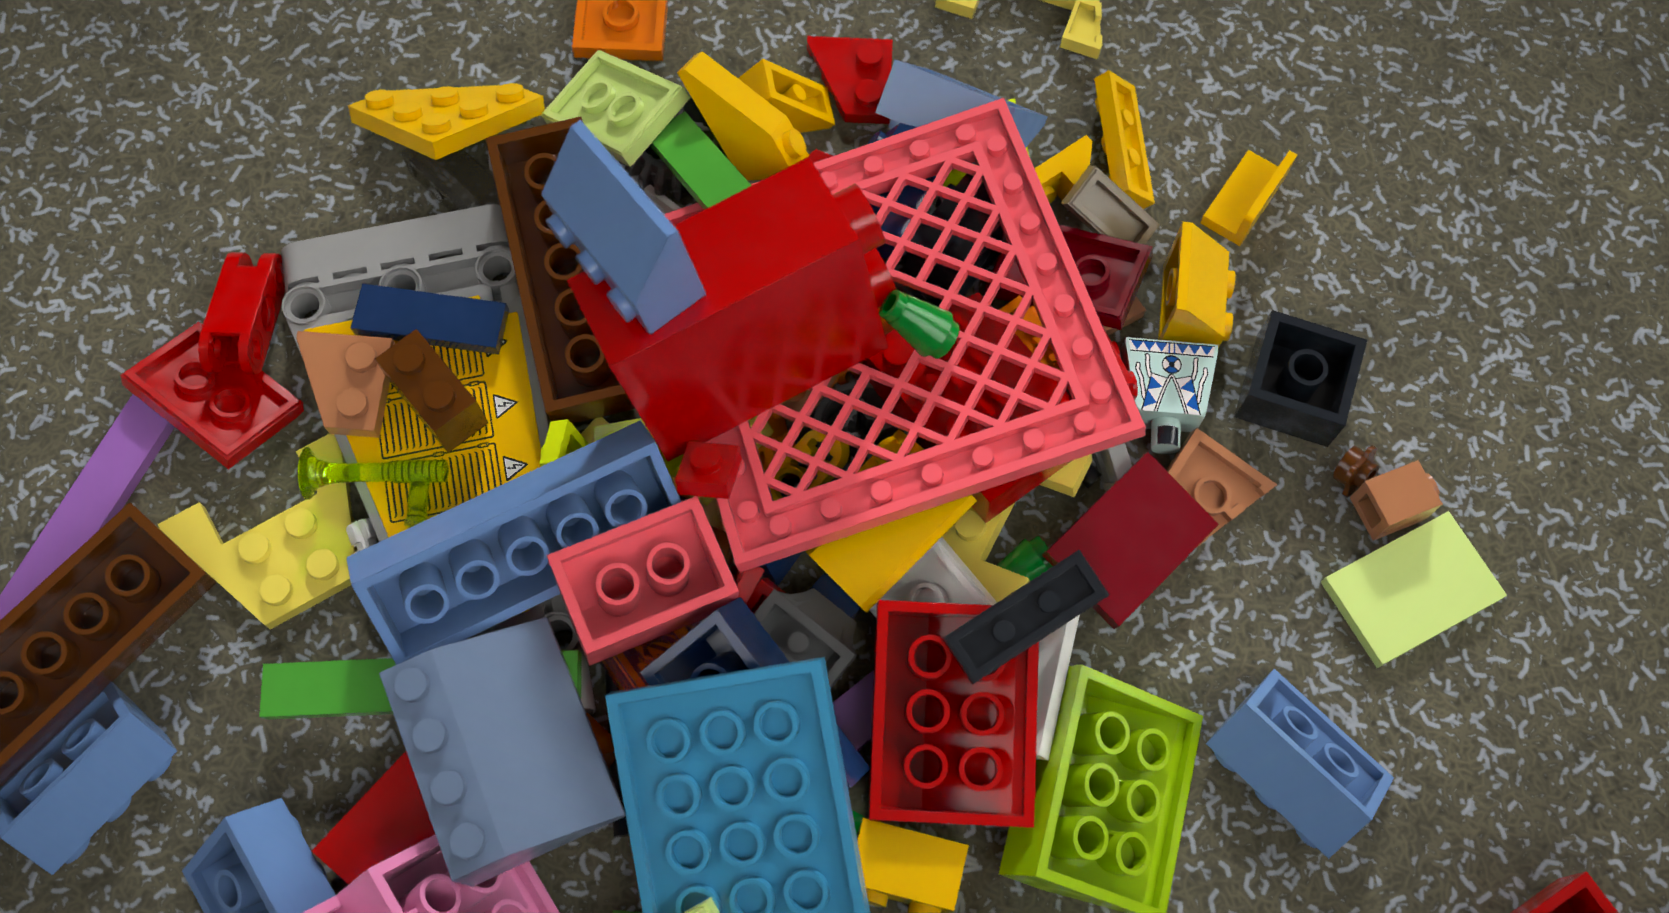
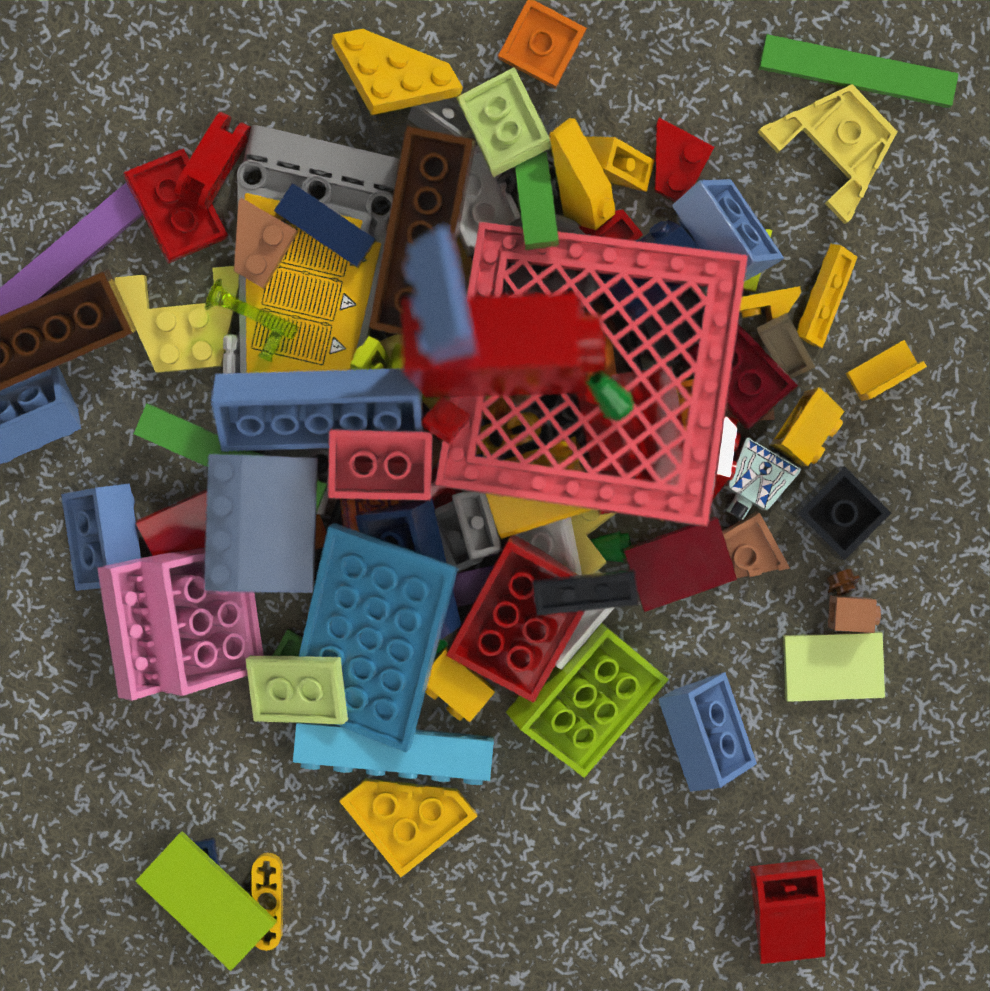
camera: 30 degrees right, 20 degrees up
reddish brown brick [375,329,489,453] -> none
none -> light grey slope [452,491,502,560]

